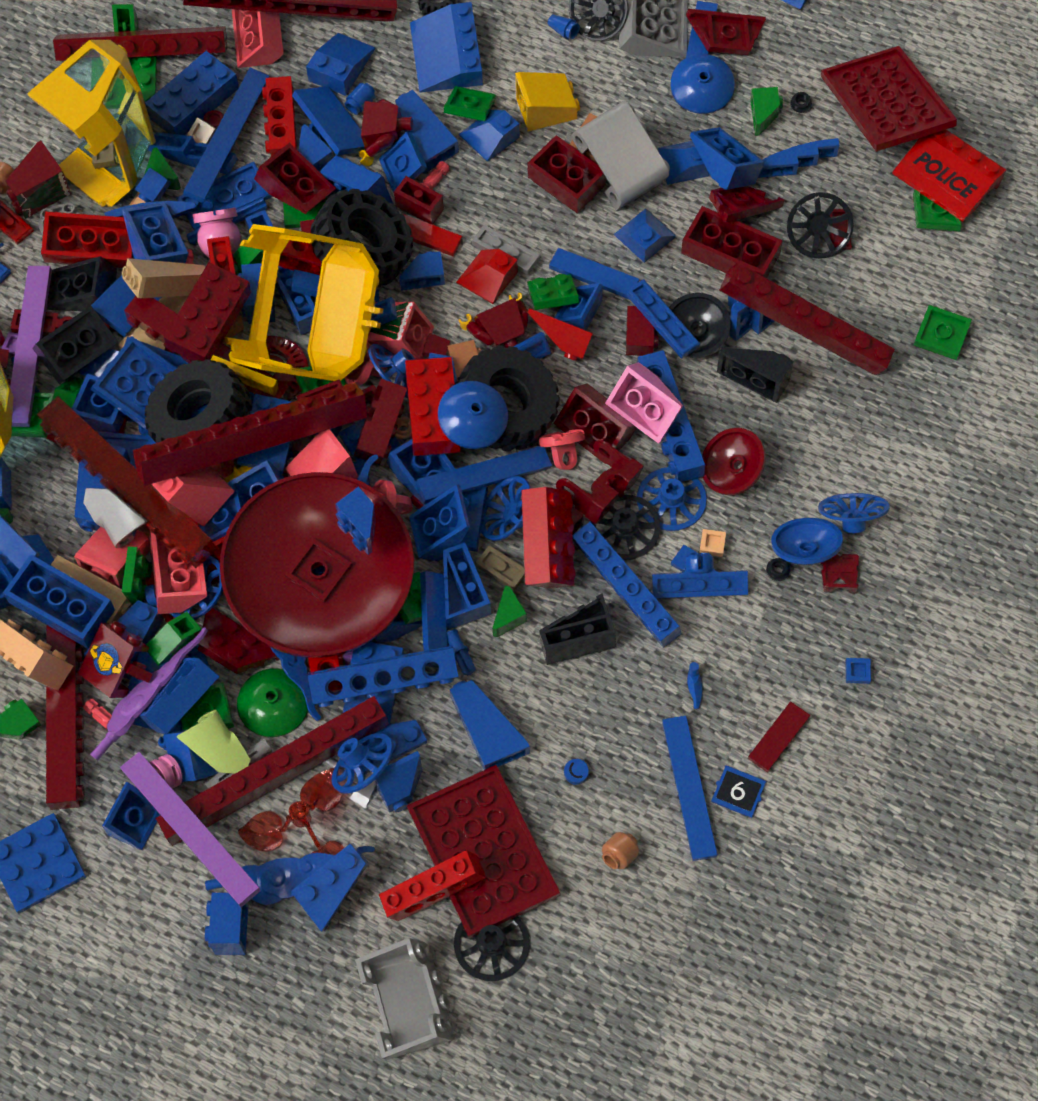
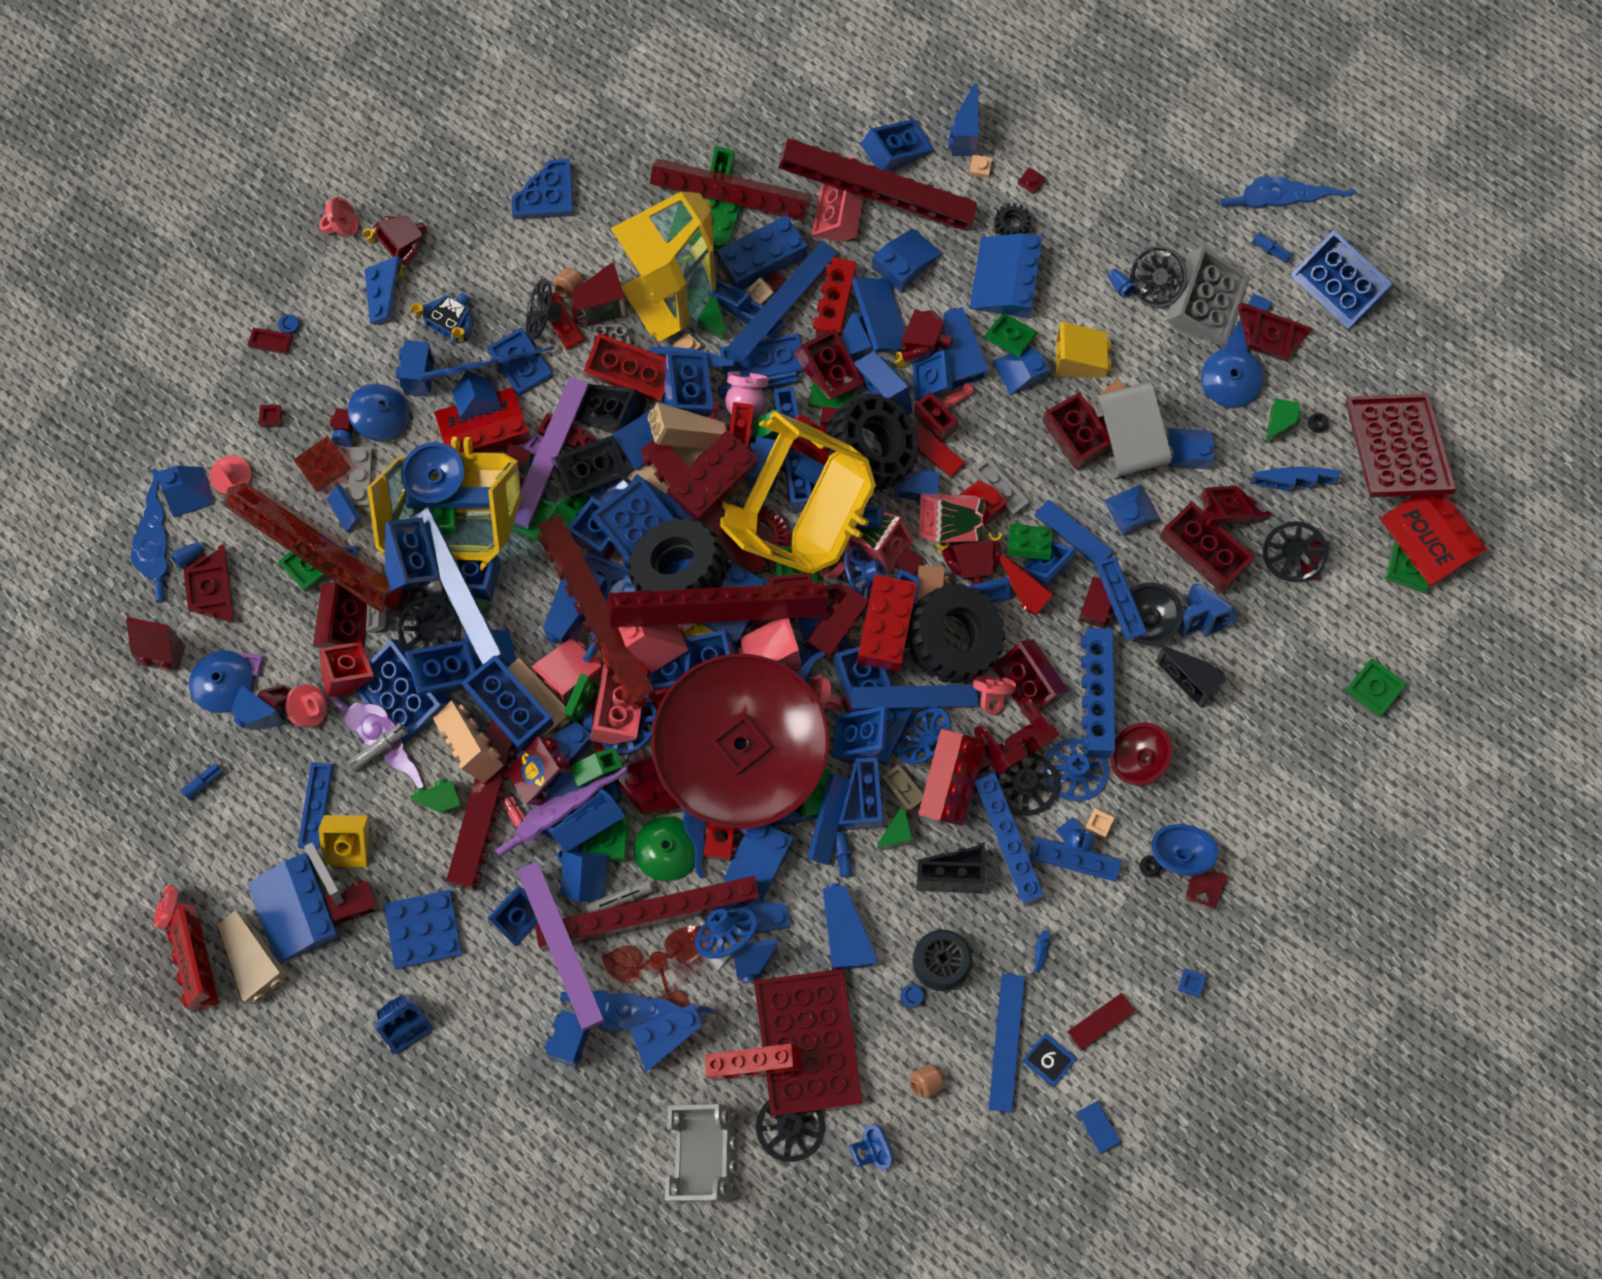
camera: 15 degrees right, 5 degrees up
light grey panel [83,488,147,548] -> none
dark red plate [125,661,153,683] -> none
blue brick [135,168,172,202] -> none
bright pink wheel [149,754,182,788] -> none
yellowish green panel [177,710,250,774] -> none
yellow tile [211,355,278,396] -> none
blue brick [308,645,459,707] -> none
blue slope [335,486,376,555] -> none
blue brick [344,83,376,115] -> none
blue dish [438,381,508,449] -> none
bright pink slope [605,362,683,444] -> none
blue slope [690,127,764,190] -> none
dark red brick [719,263,895,375] -> none
blue wheel [818,493,890,533] -> none
none -> blue piece [375,994,434,1054]
none -> blue bracket [849,1124,895,1170]
none -> wheel [912,930,973,991]
none -> slope [919,493,986,542]
none -> blue tile [1077,1101,1120,1153]

